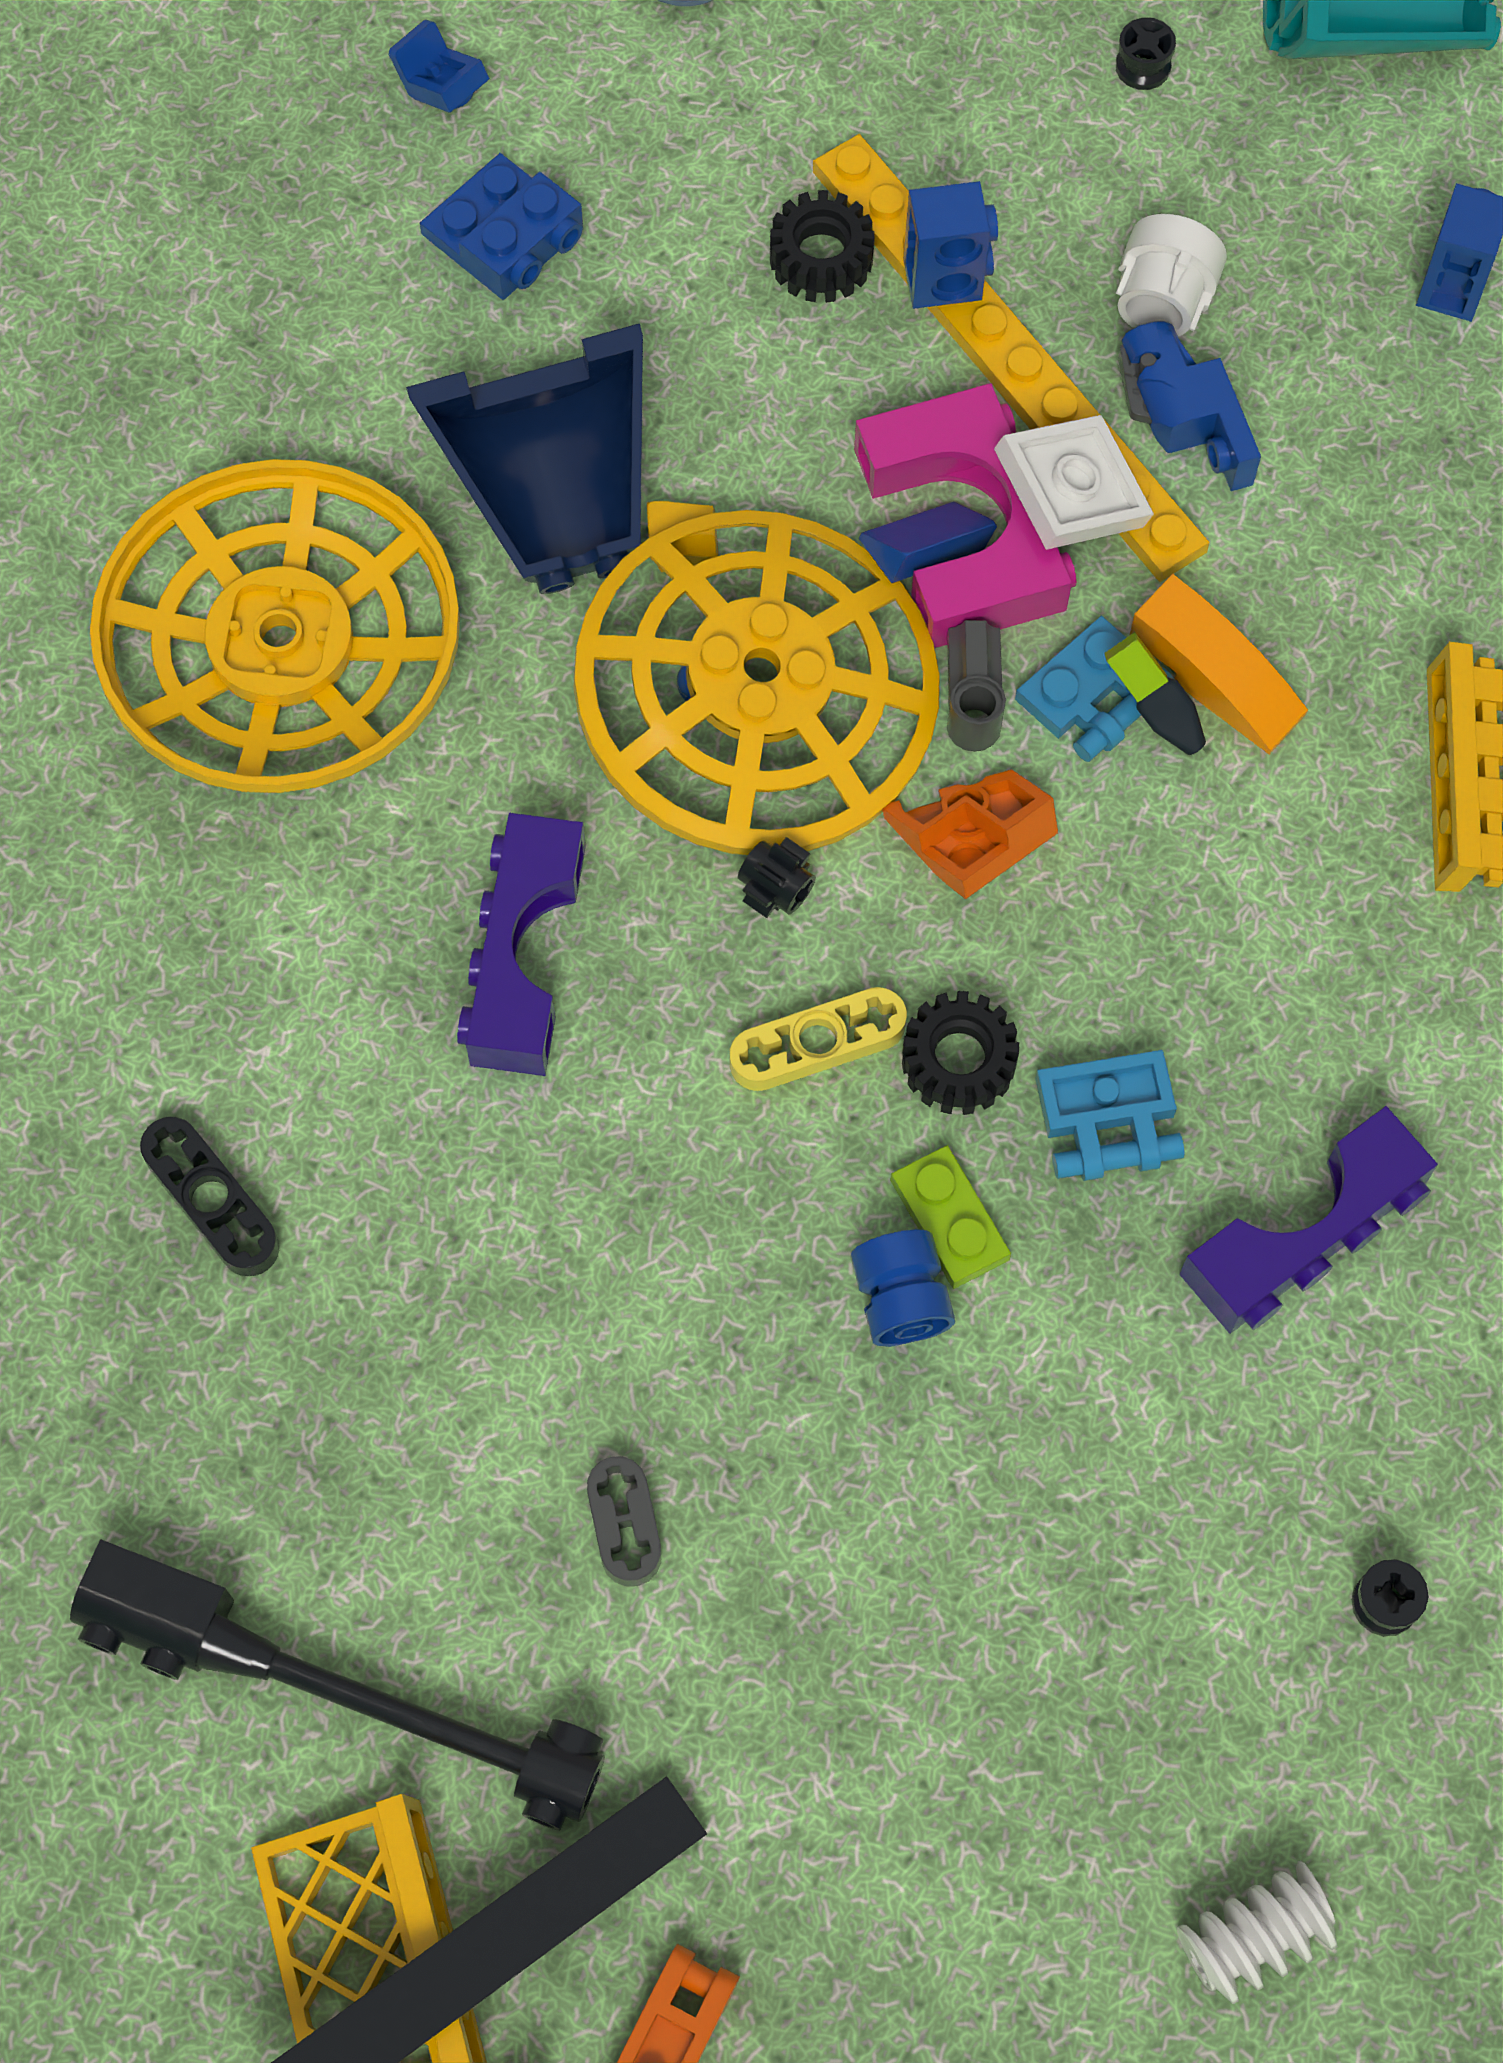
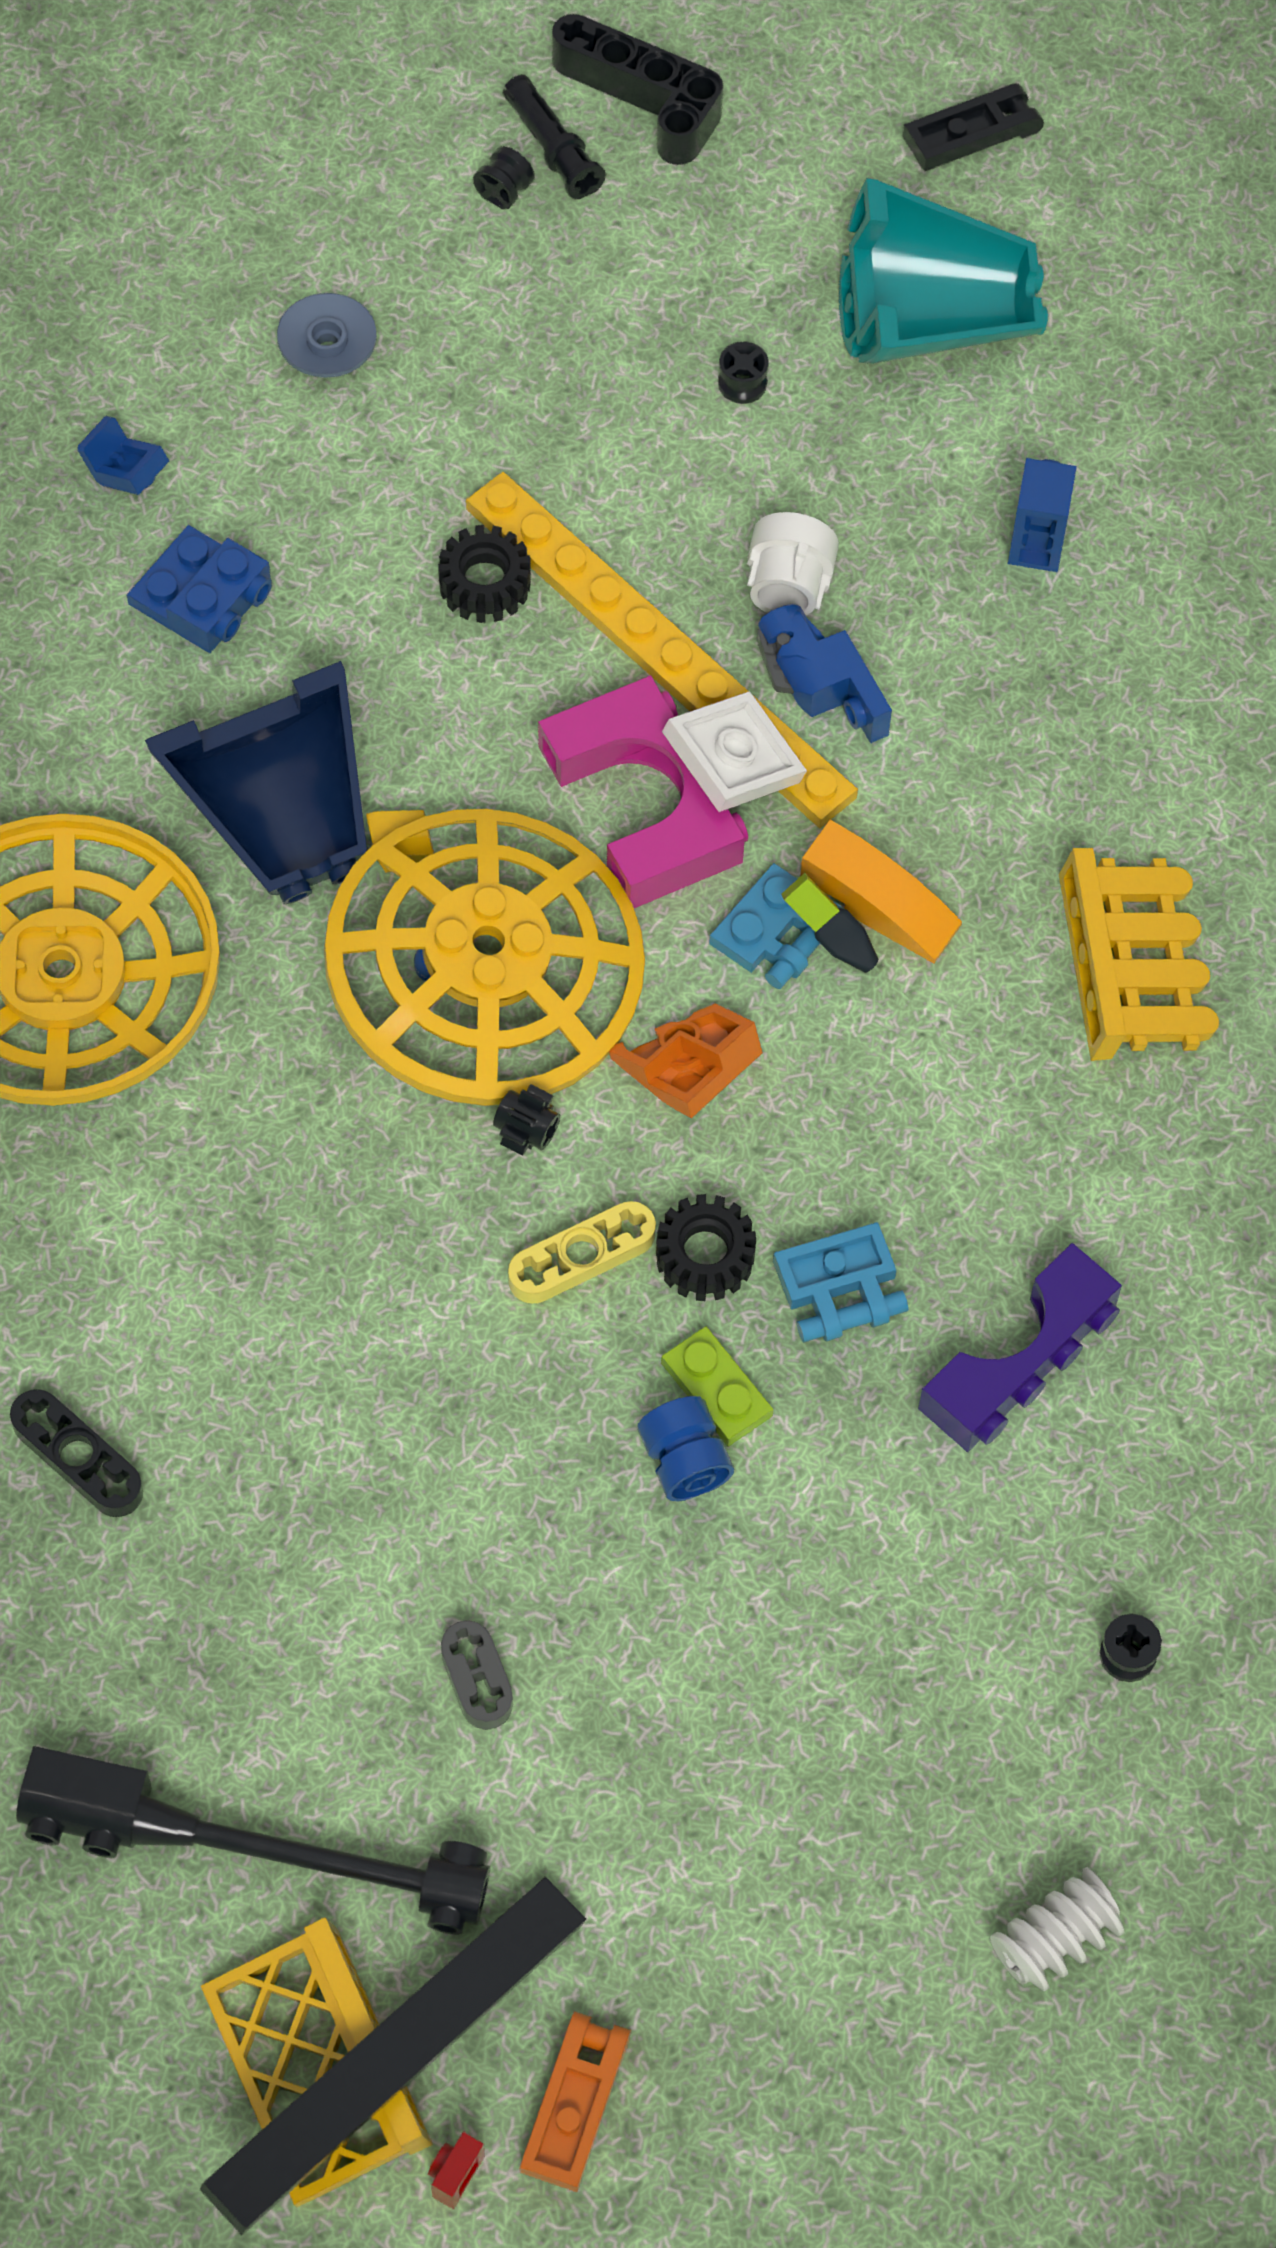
camera: 10 degrees left, 5 degrees down
dark purple arch [457,813,586,1076] -> none
blue slope [859,501,997,583] -> none
blue brick [903,181,998,309] -> none
dark grey piece [947,620,1006,752] -> none

